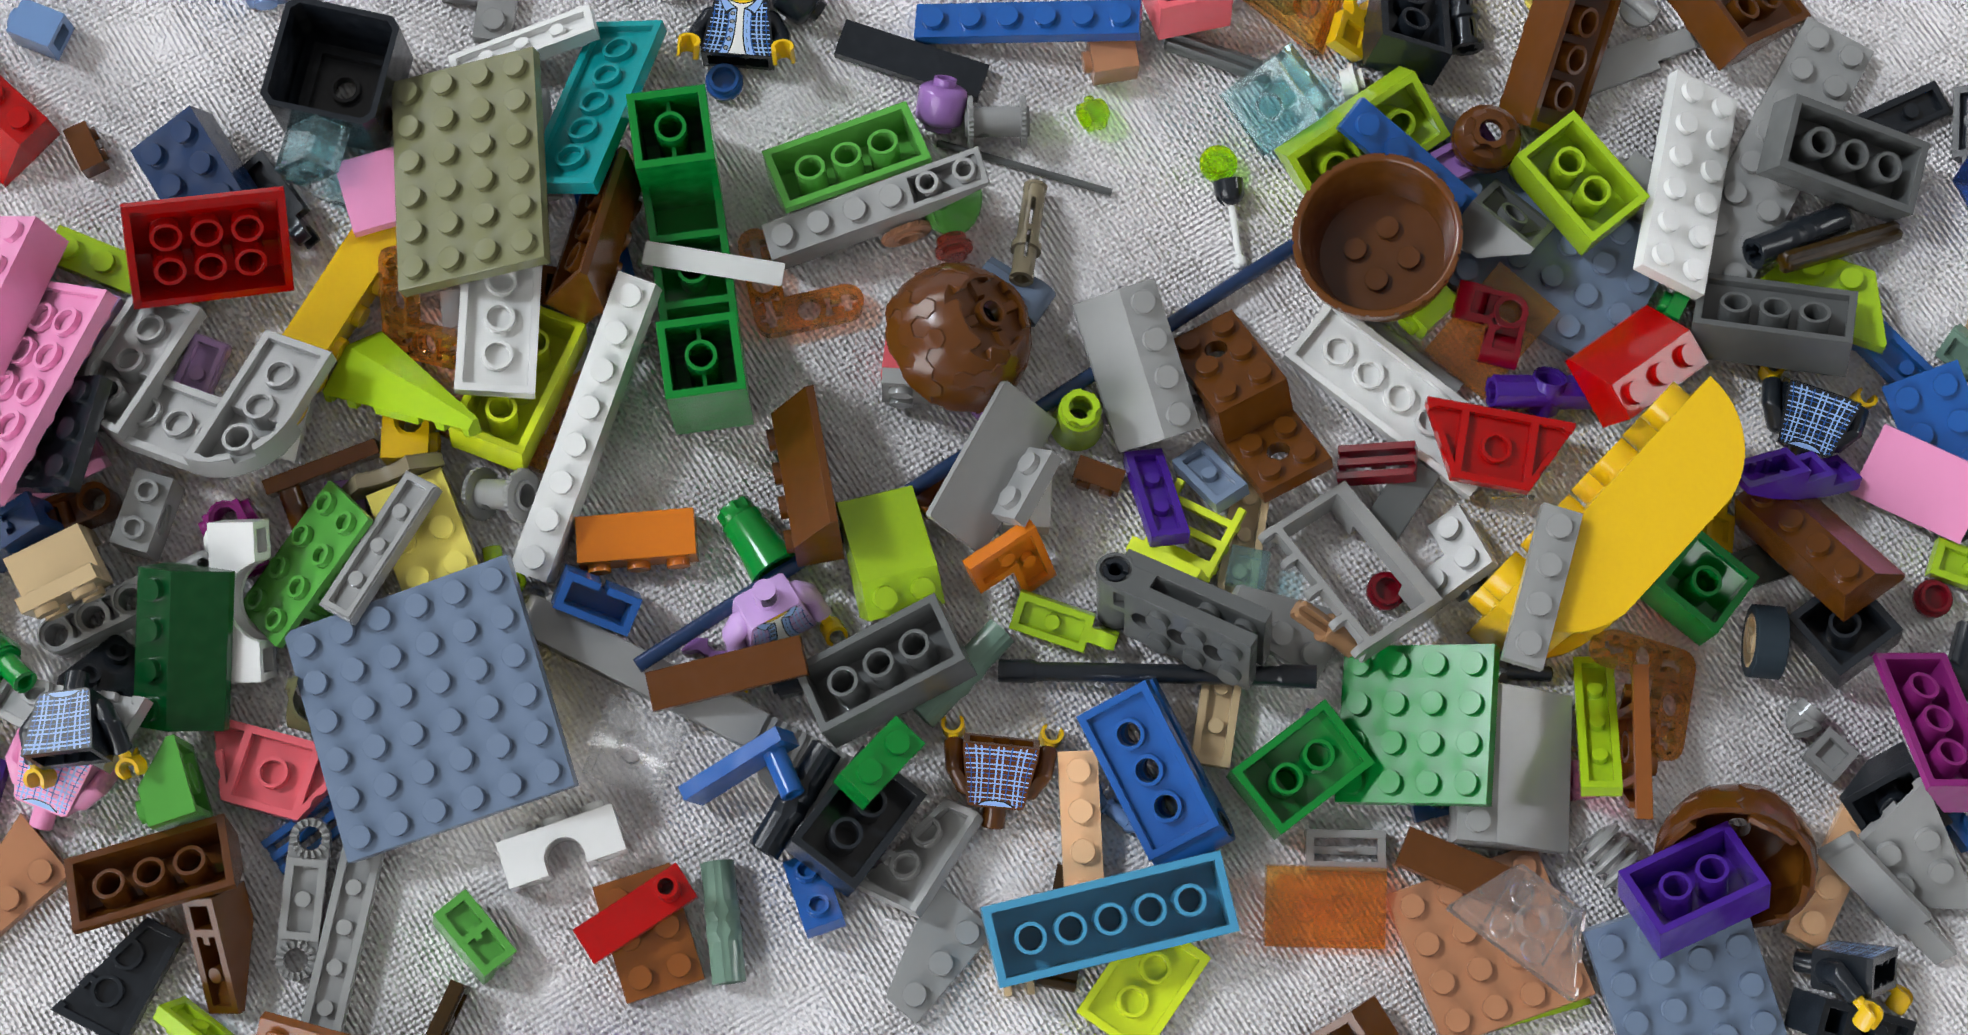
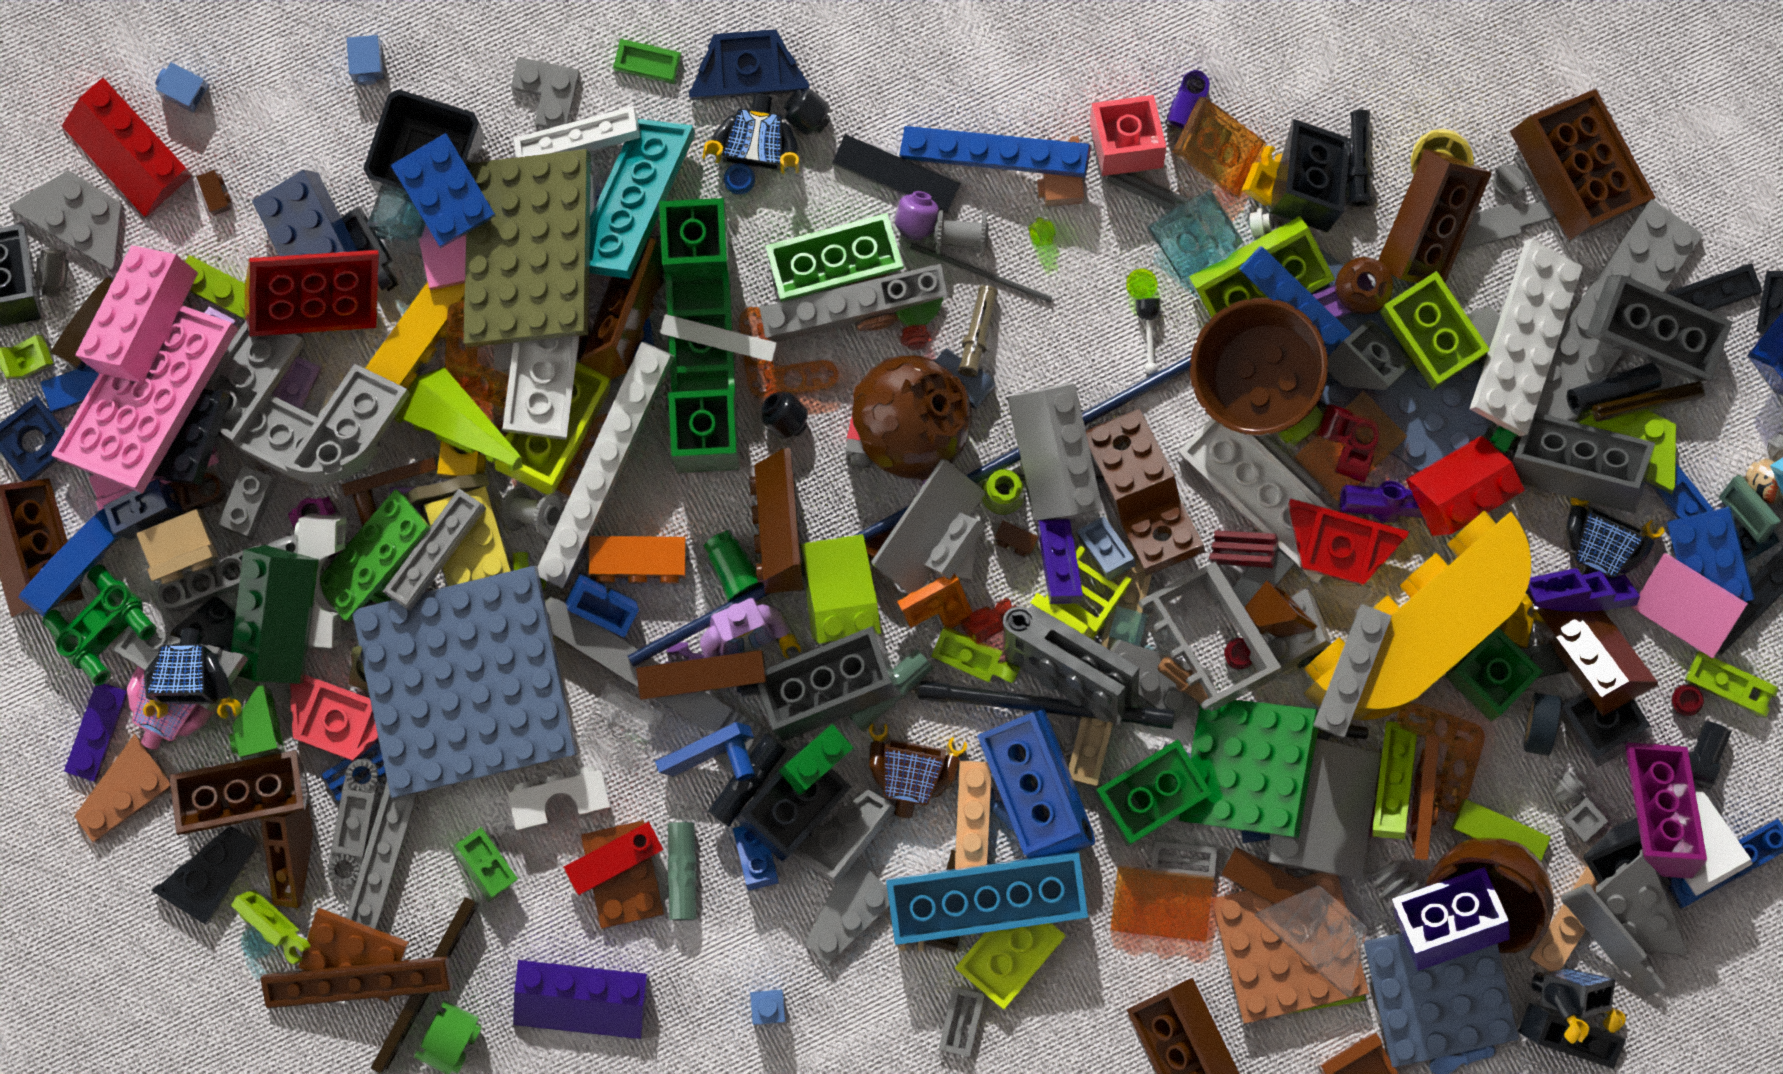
camera: 10 degrees right, 5 degrees up
none -> blue plate [391,133,496,249]
none -> black head [761,392,808,439]
none -> clear red plate [960,598,1017,644]
none -> reddish brown slope [1244,580,1318,638]
none -> lime tile [1451,799,1551,861]

